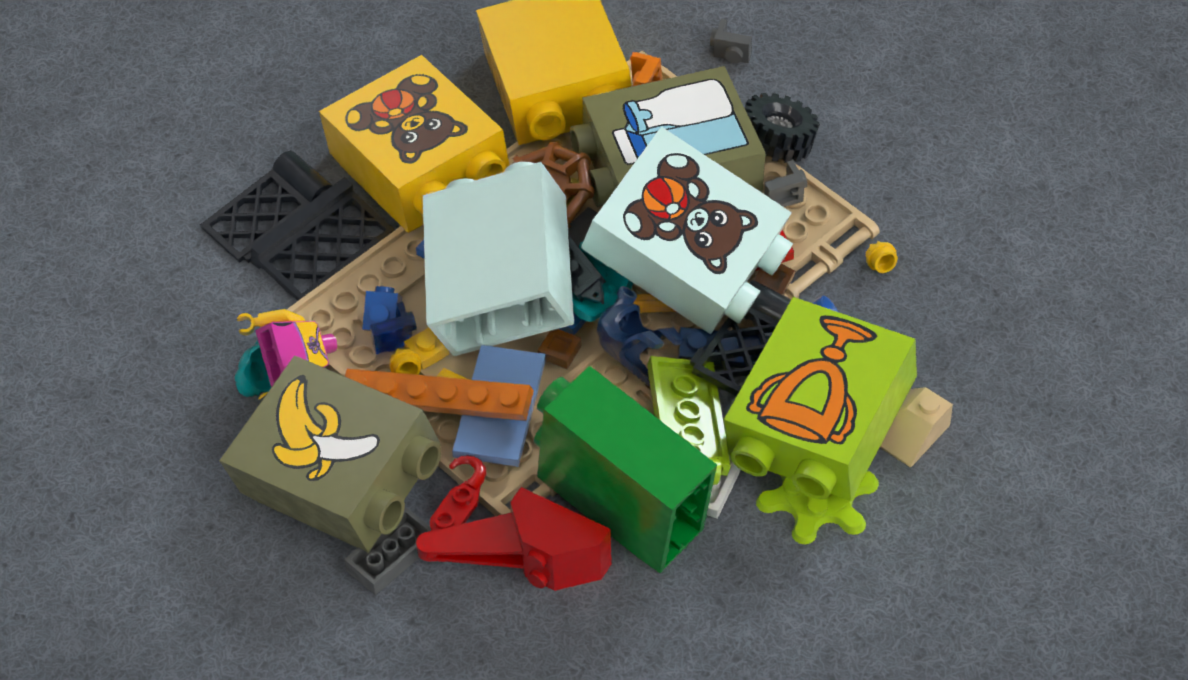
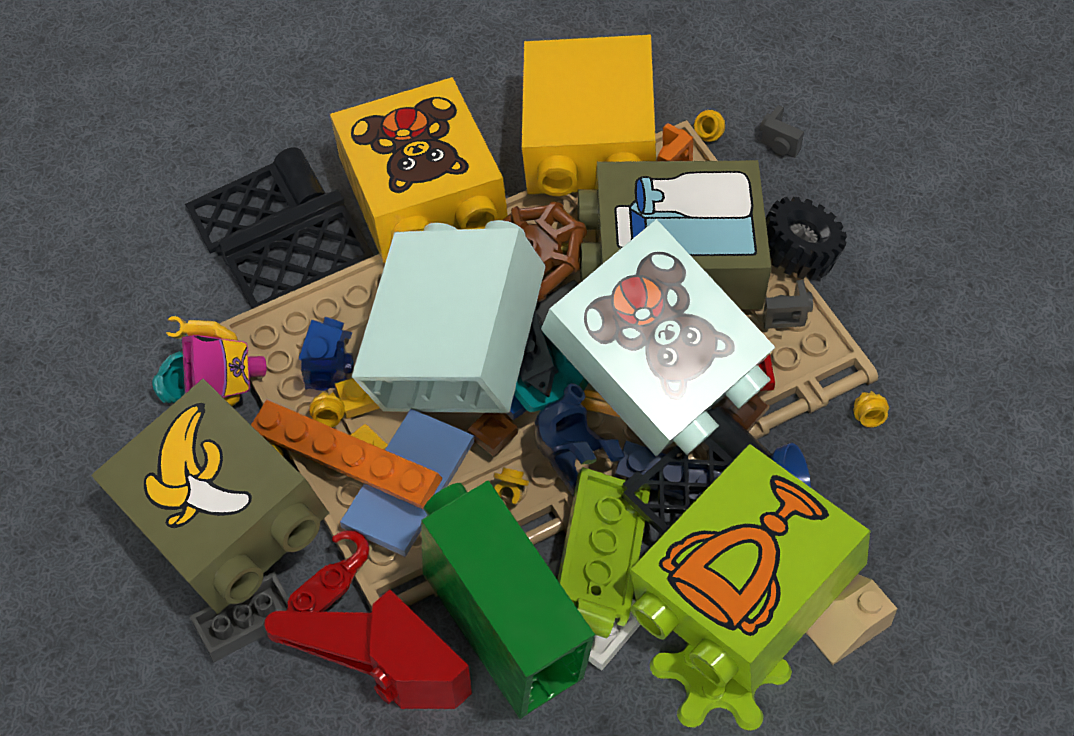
camera: 15 degrees right, 5 degrees up
none -> yellow plate [694,110,725,142]

